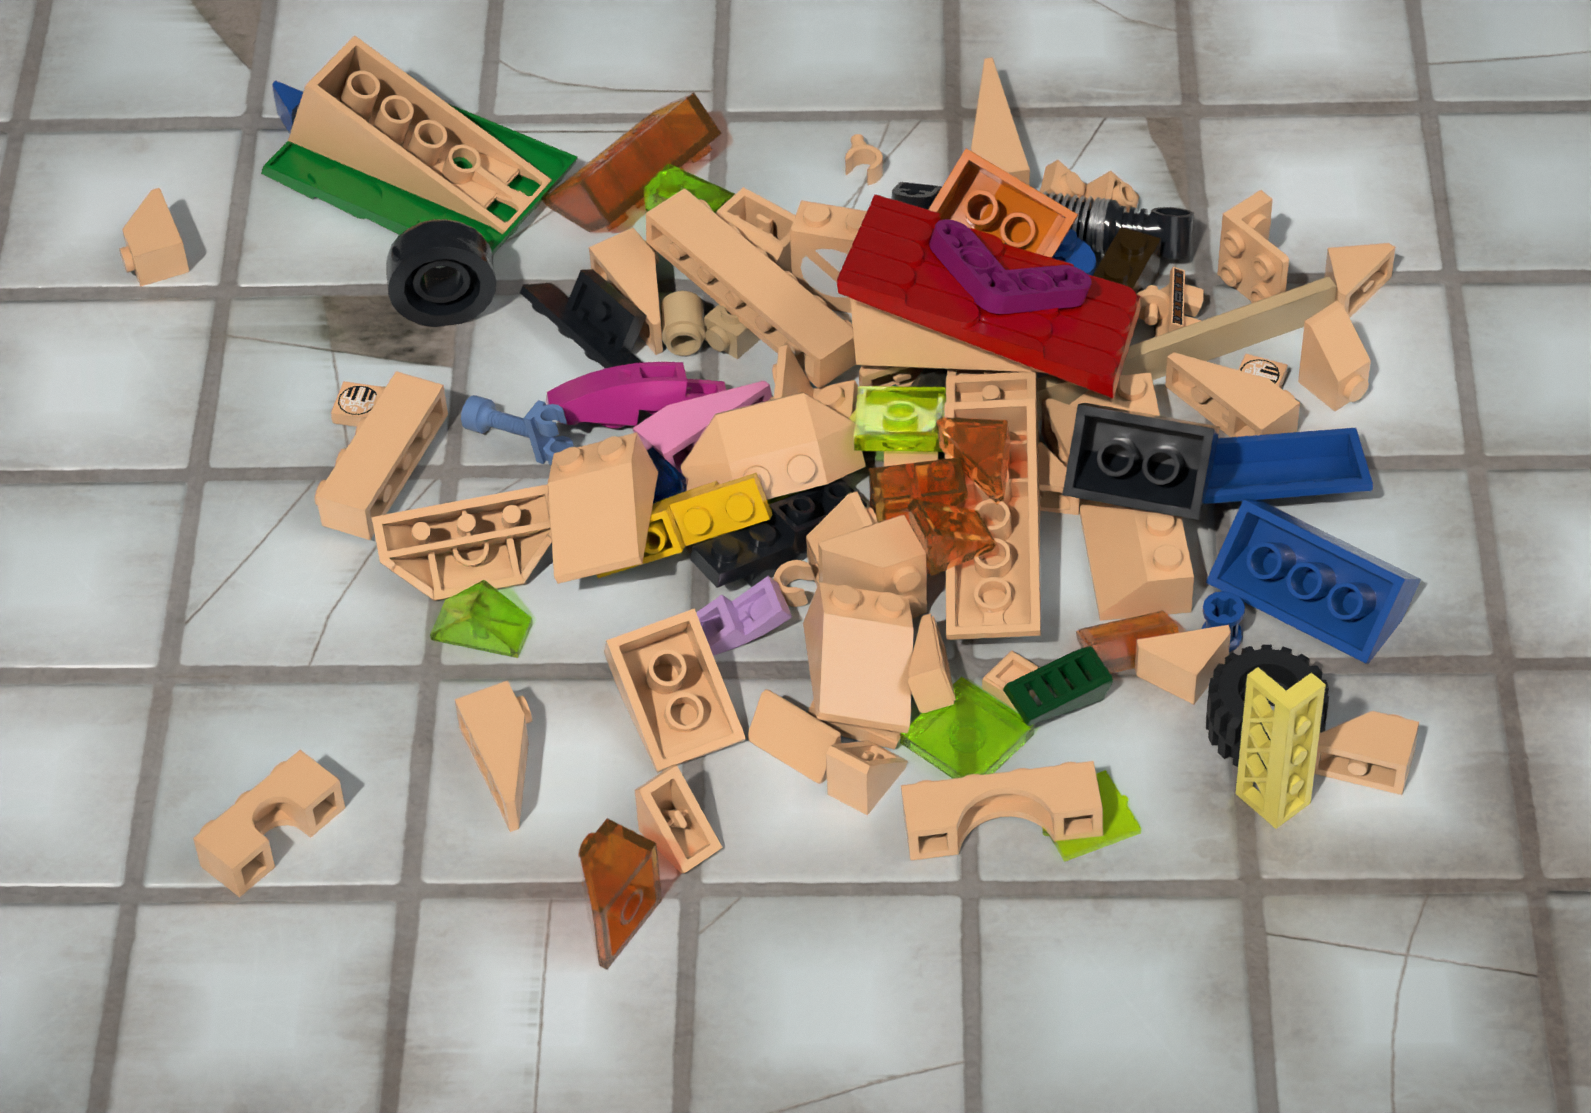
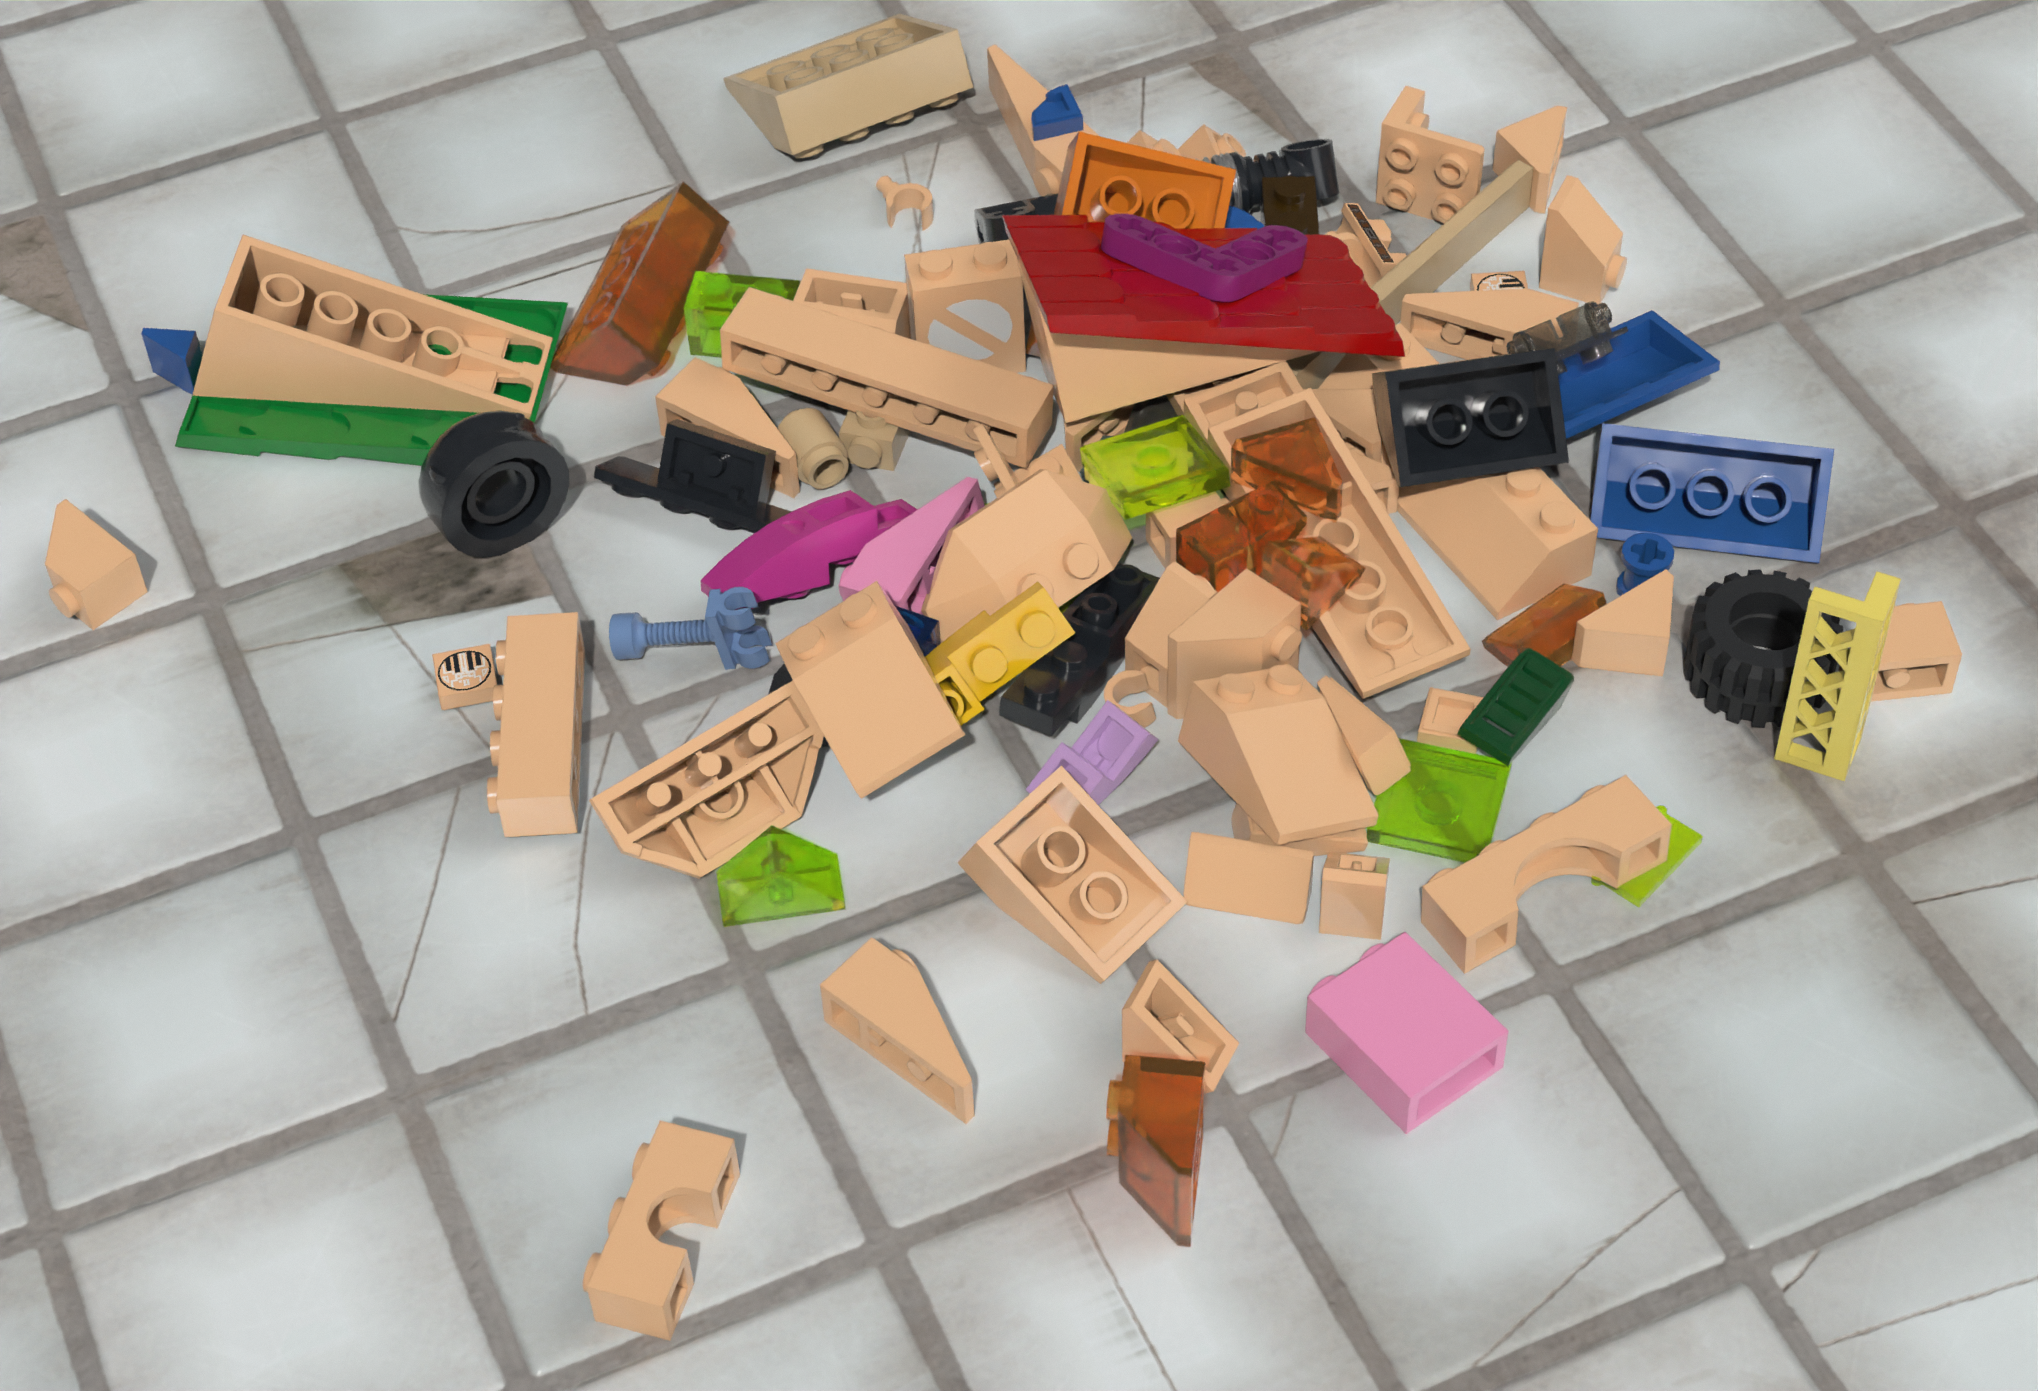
camera: 25 degrees left, 0 degrees up
none -> tan slope [723,14,973,158]
none -> blue tile [1031,84,1083,141]
none -> bright pink brick [1305,932,1508,1134]
none -> clear smoke hinge [1506,301,1628,376]

